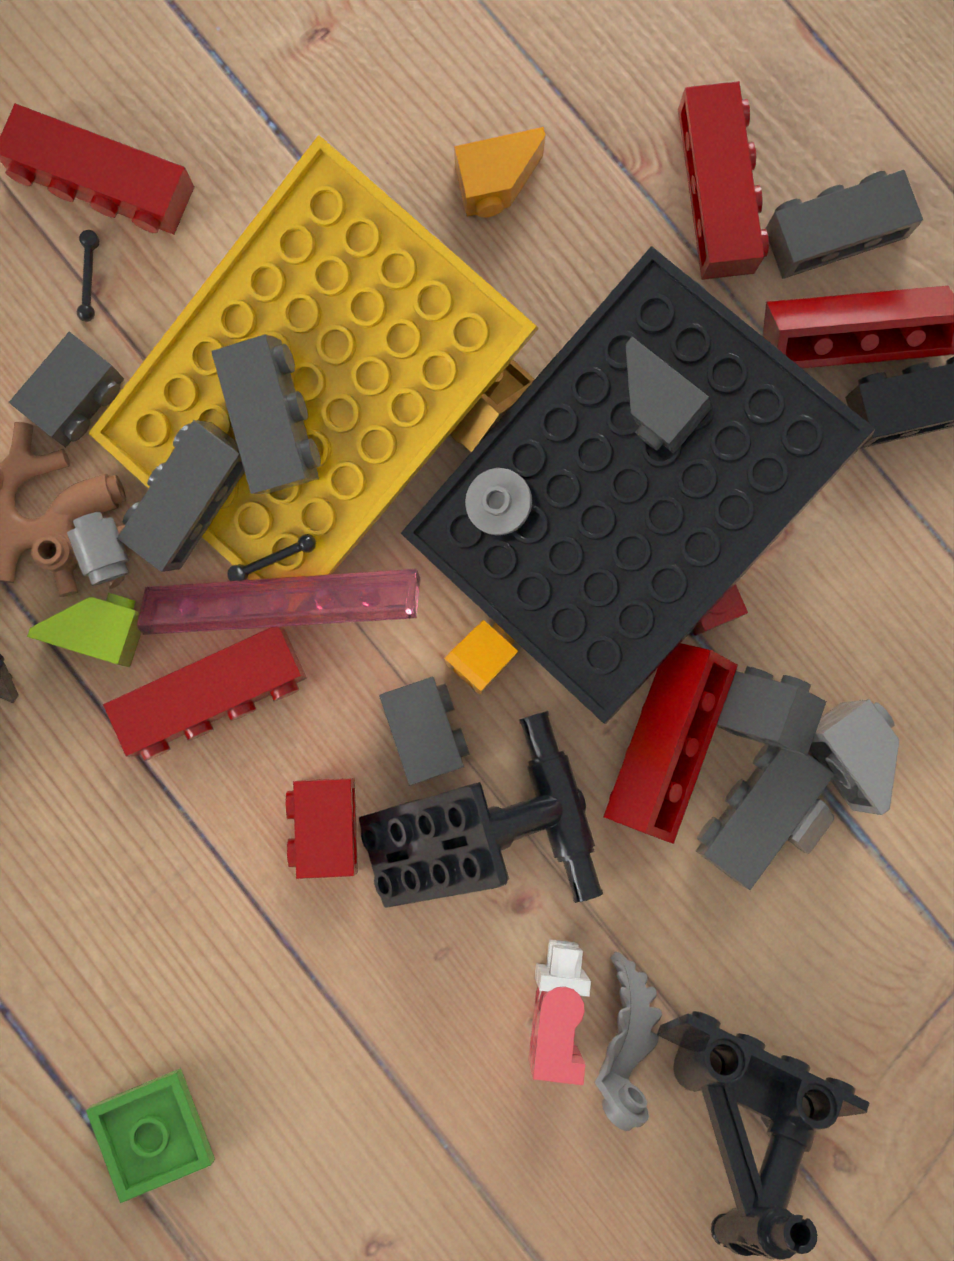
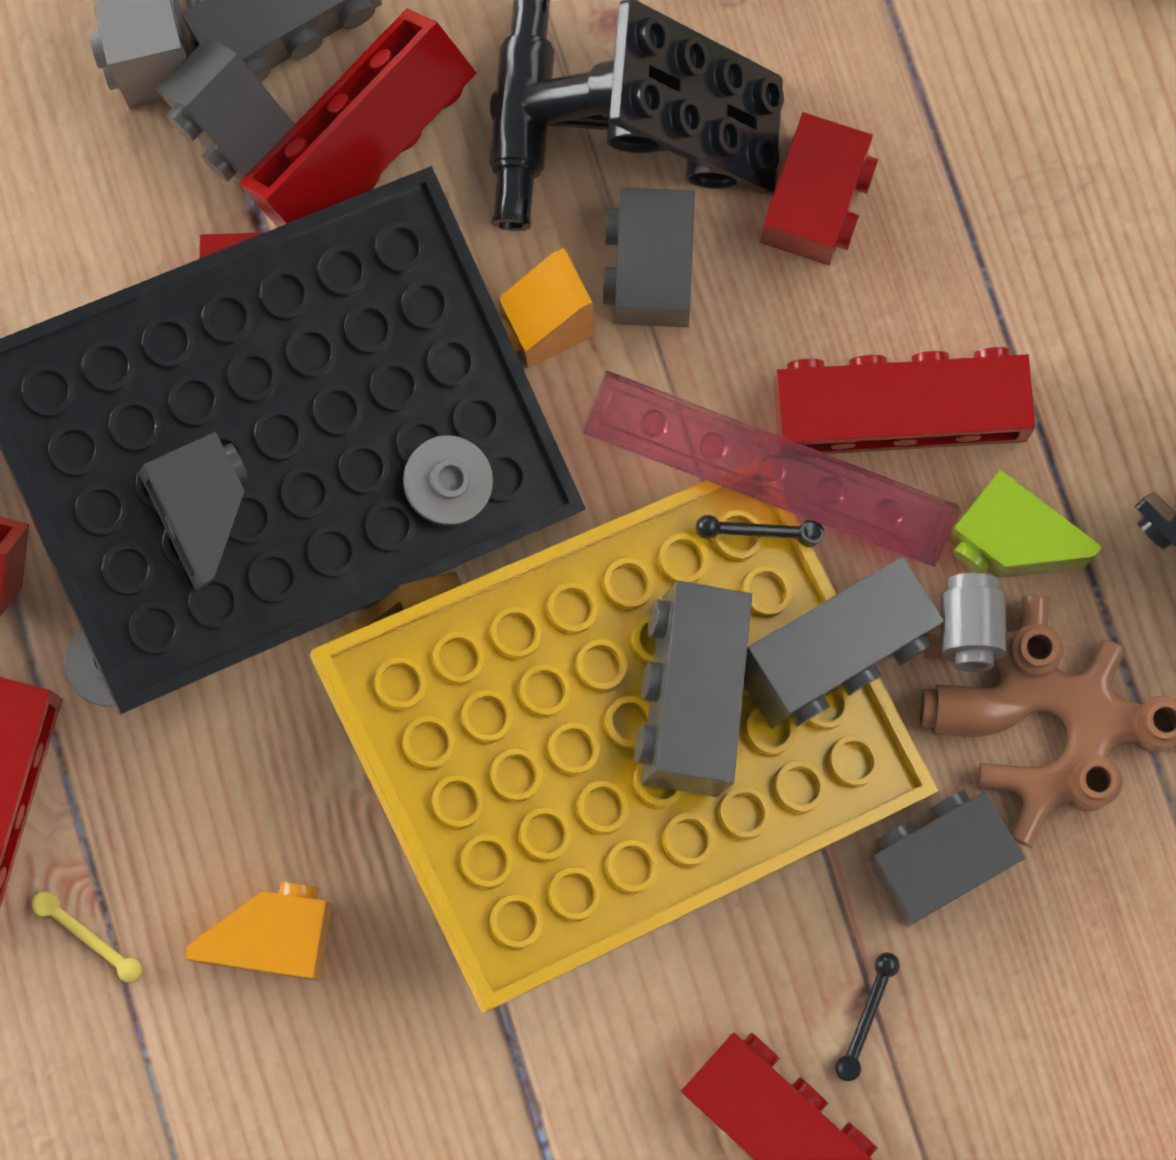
camera: 150 degrees left, 5 degrees down
none -> light yellow hinge [32,891,142,983]

